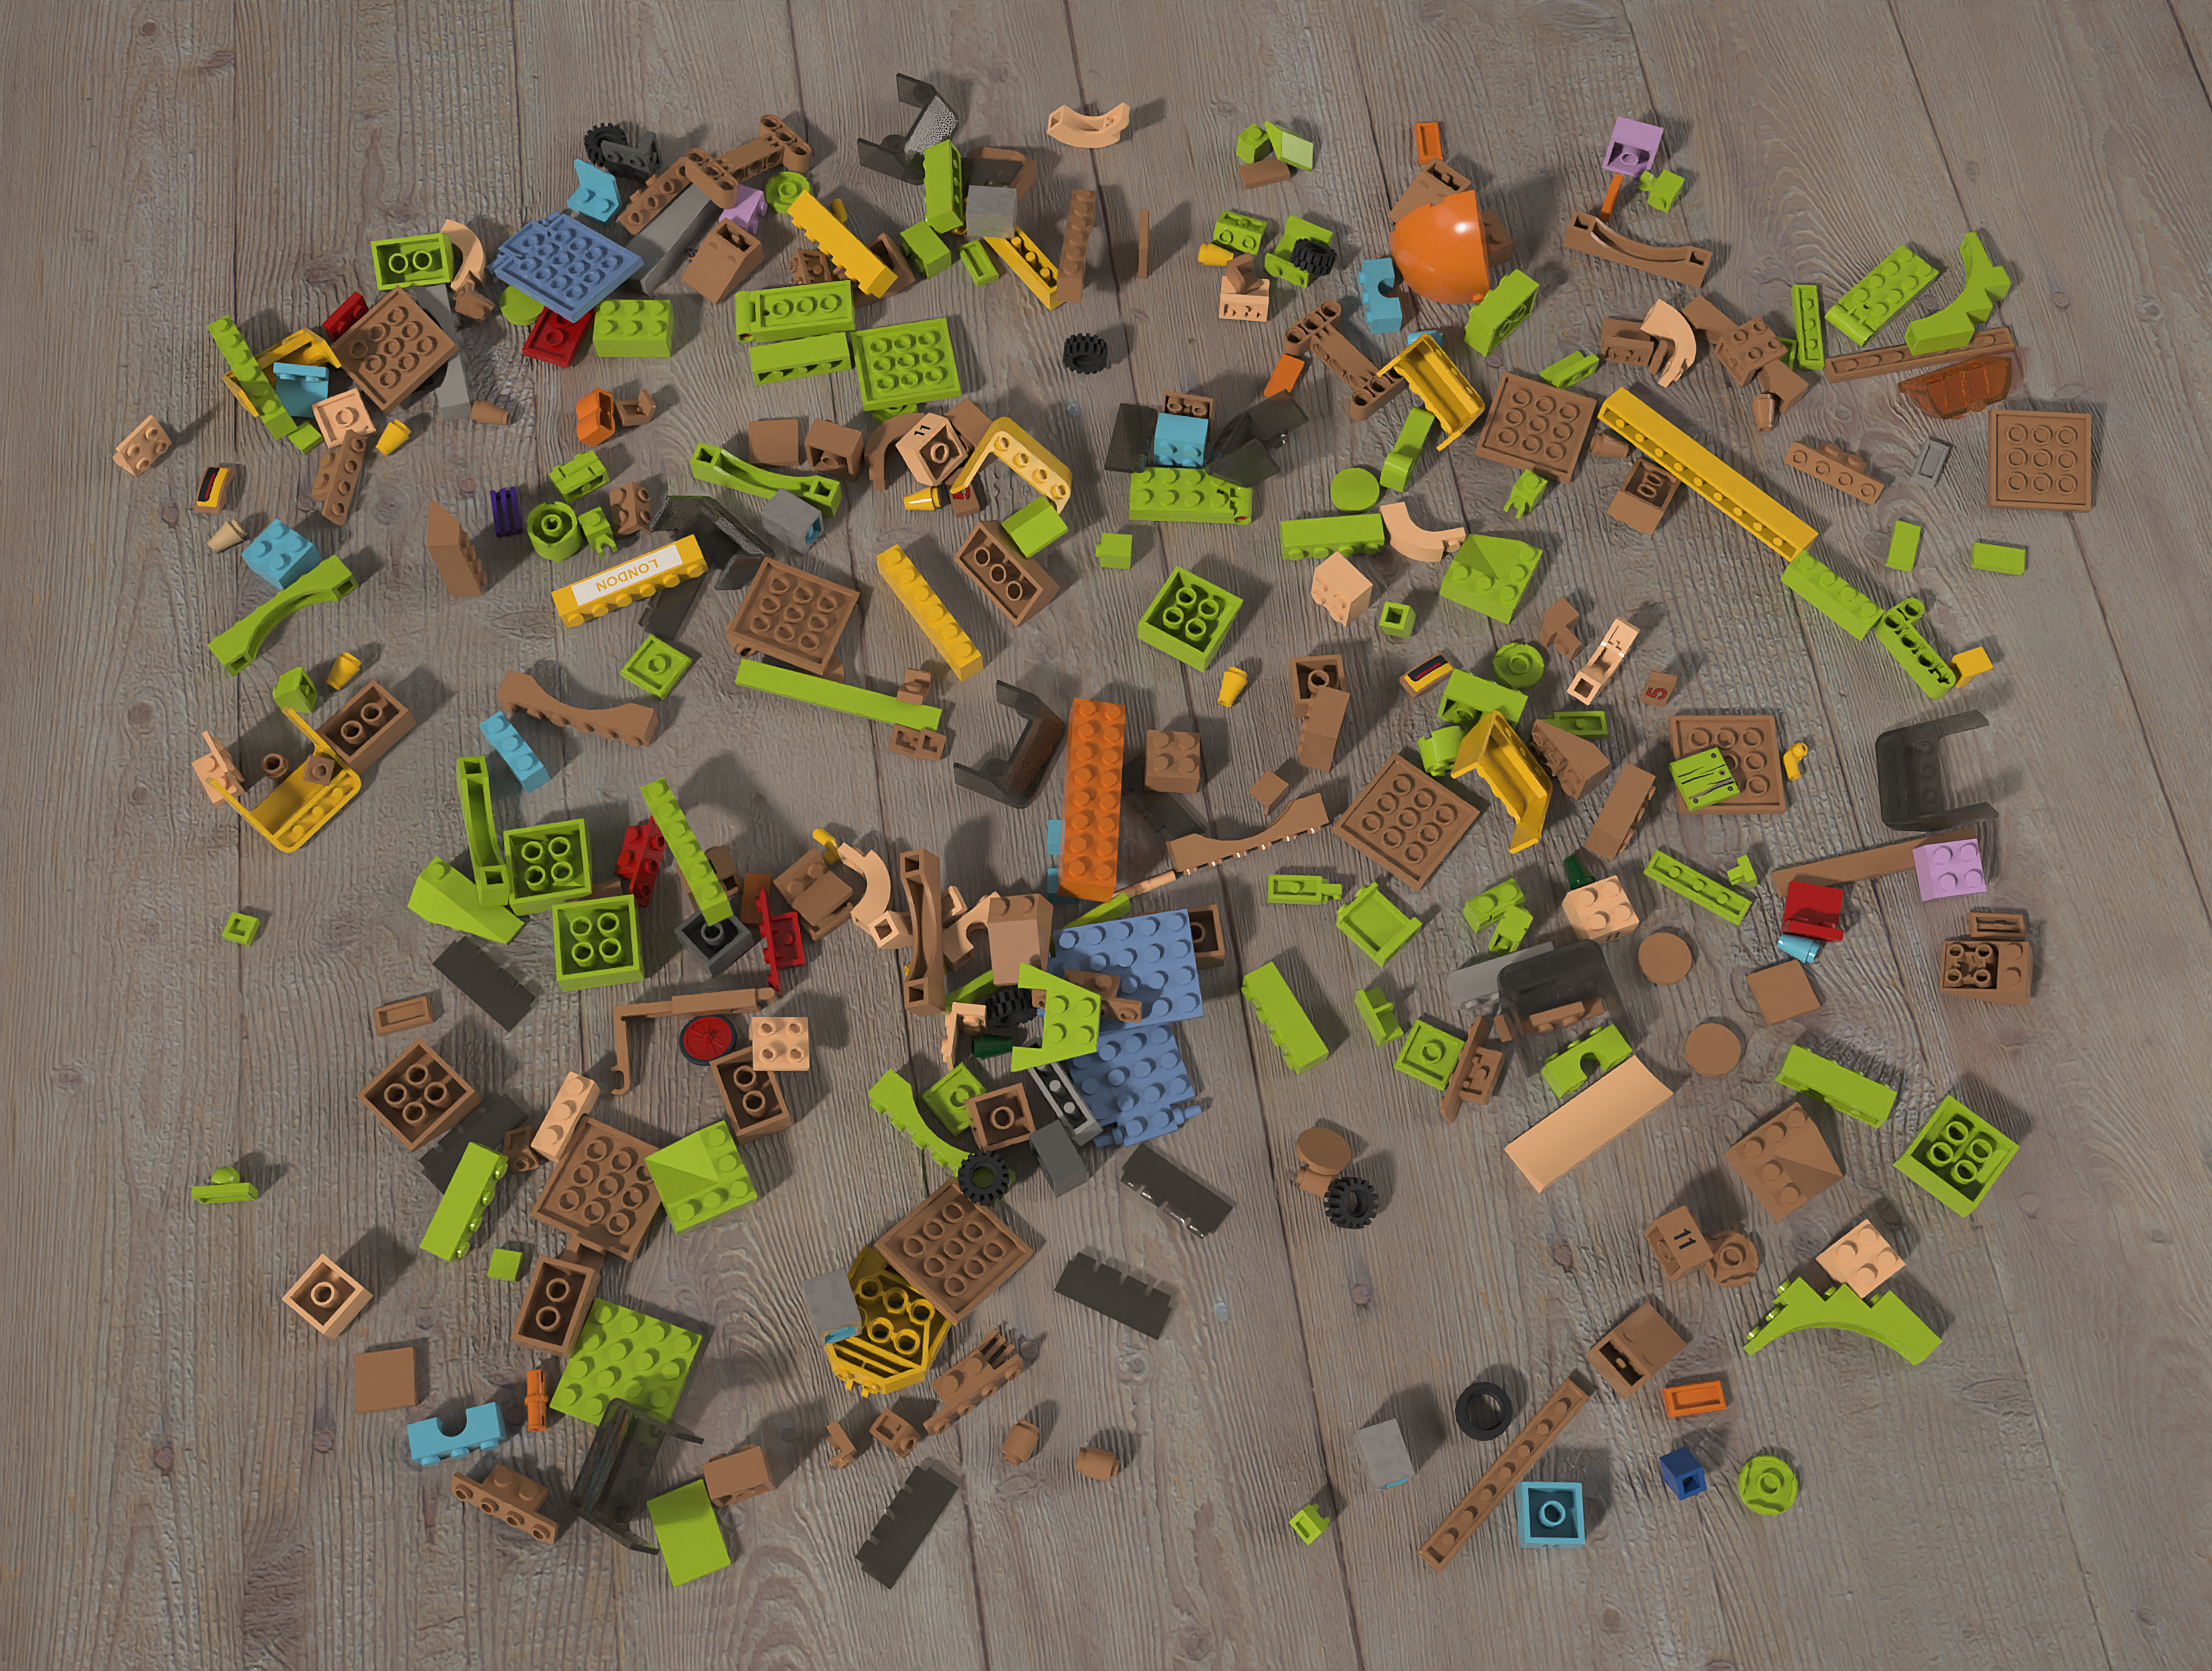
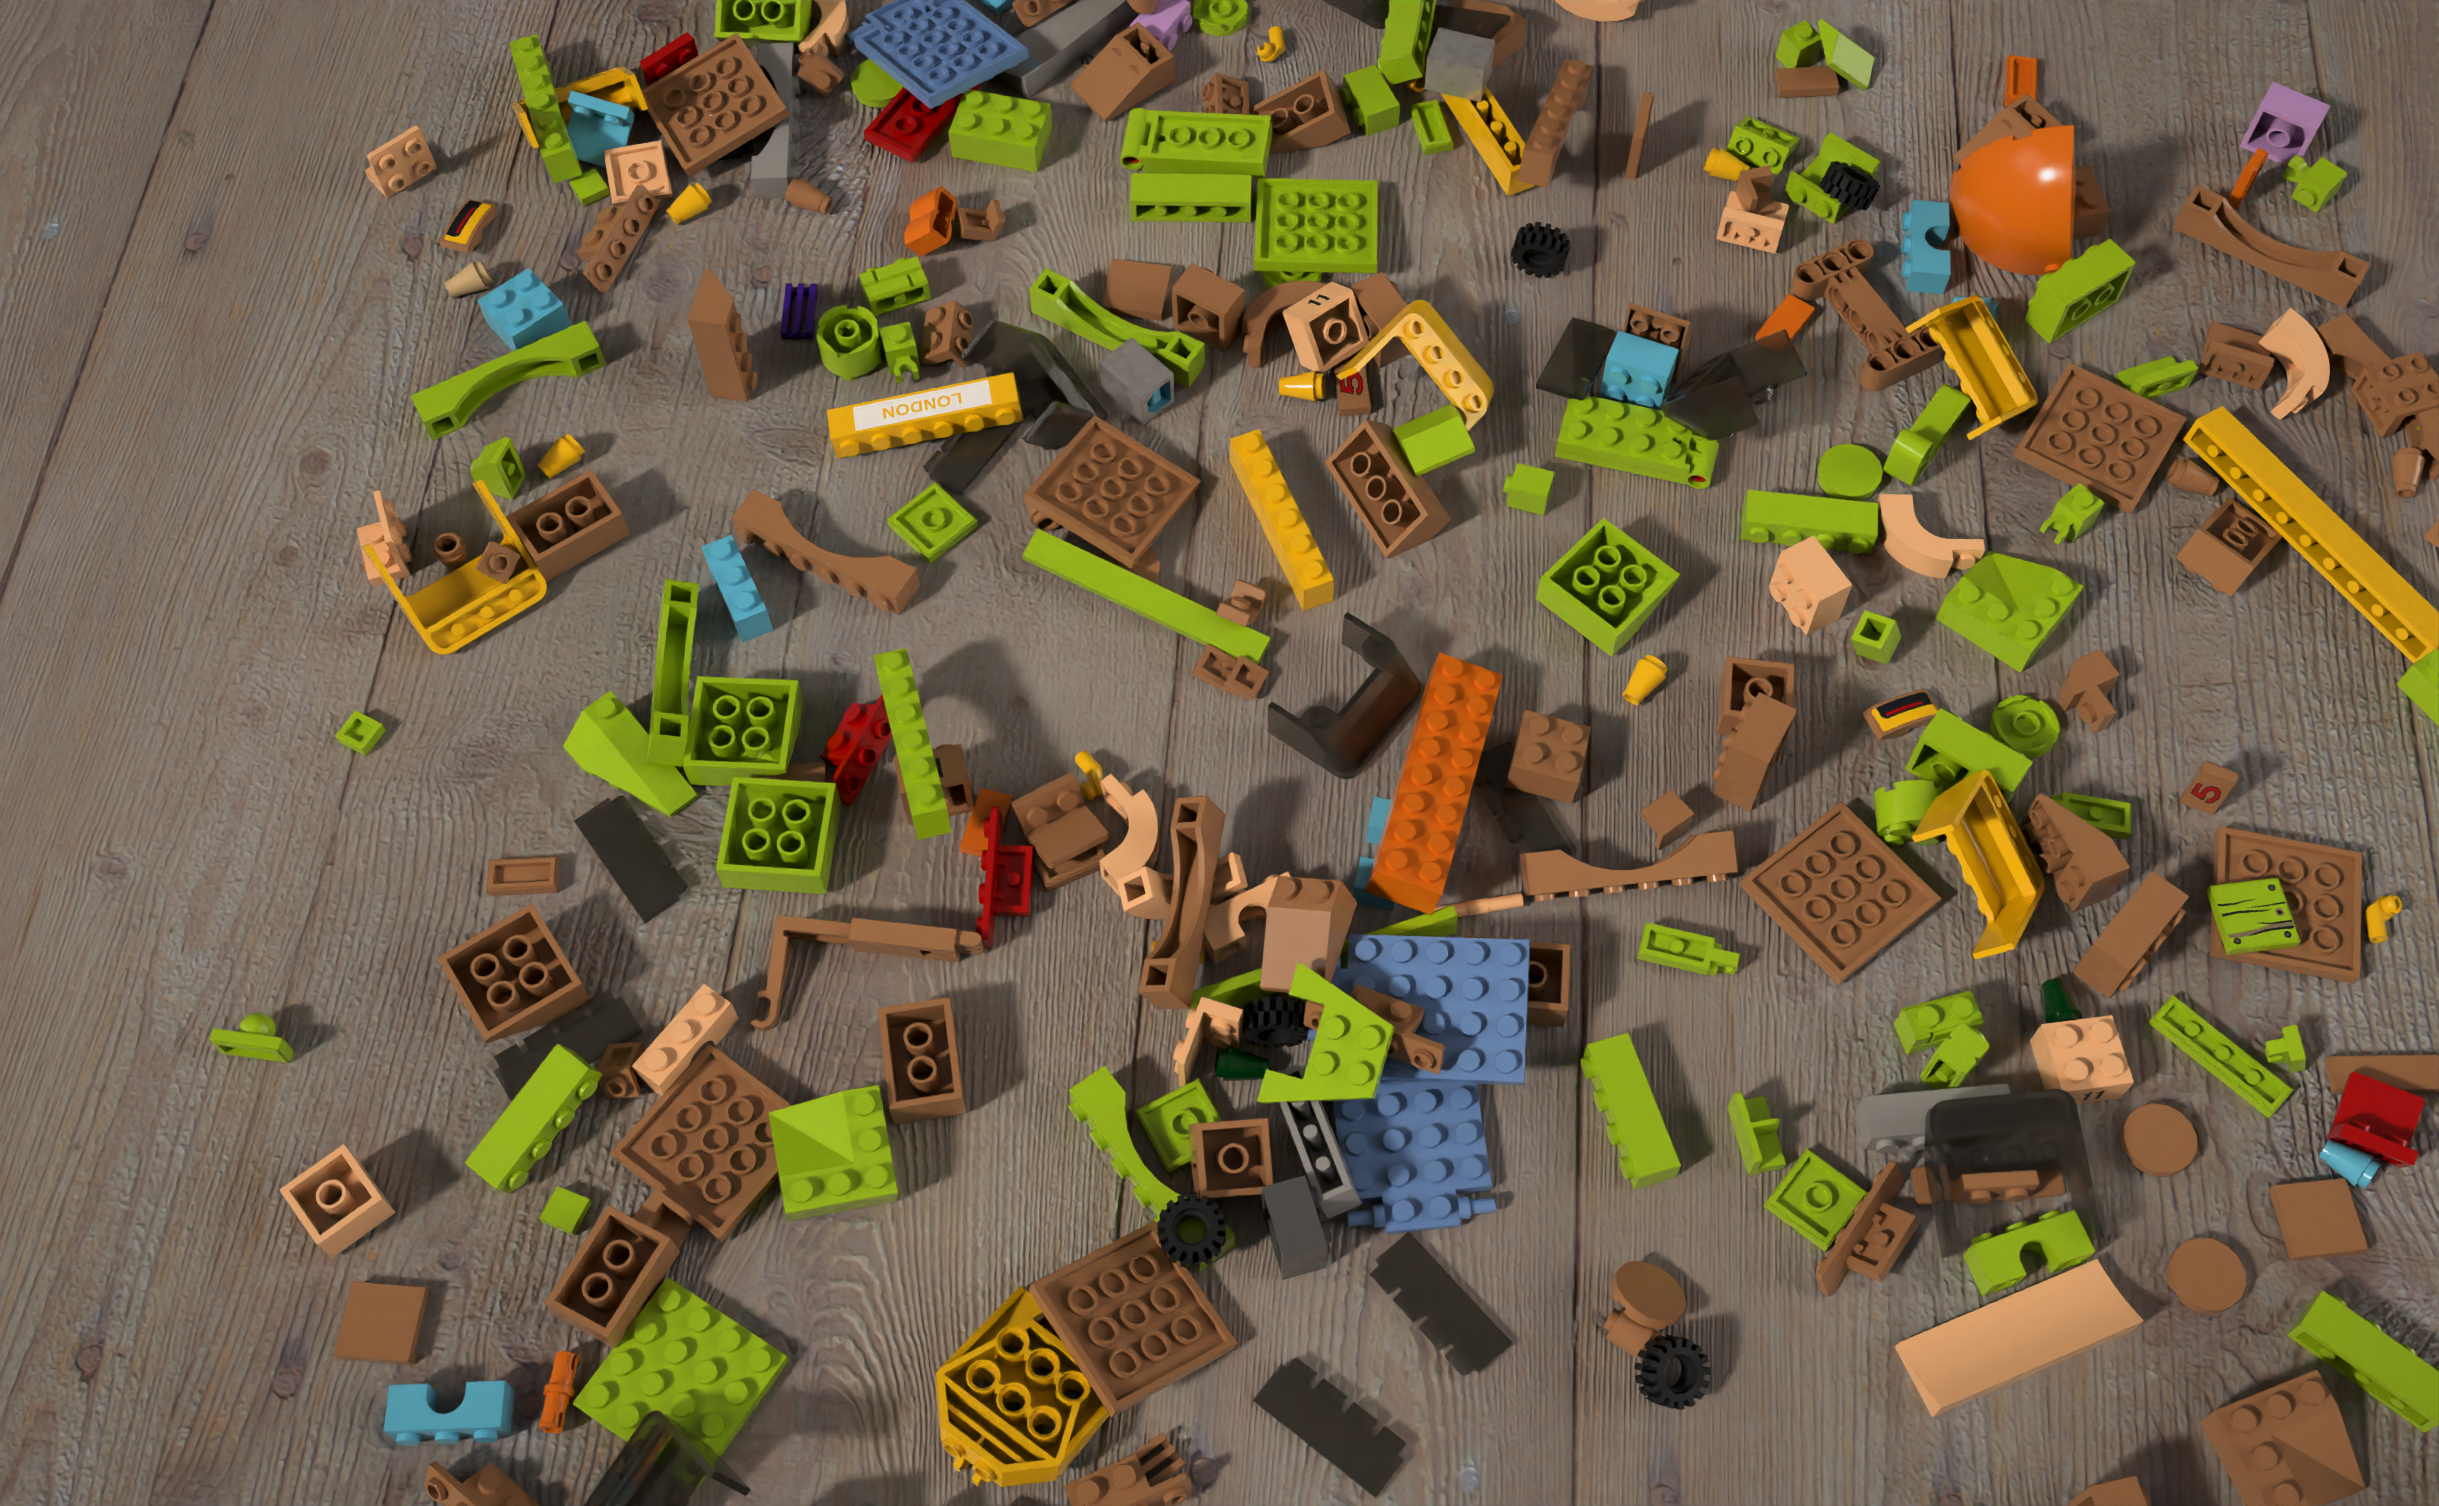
camera: 15 degrees right, 5 degrees down
dark grey brick [674,909,755,978] -> none
red wheel [679,1014,737,1066] -> none
light nougat bracket [749,1017,810,1071] -> none
yellow brick [787,189,898,299] -> none
flat silver piece [801,1268,862,1348] -> none
lime panel [1336,881,1422,968] -> none
light nougat arch [1567,616,1640,706] -> none
medium nougat tile [1648,340,1669,375] -> none

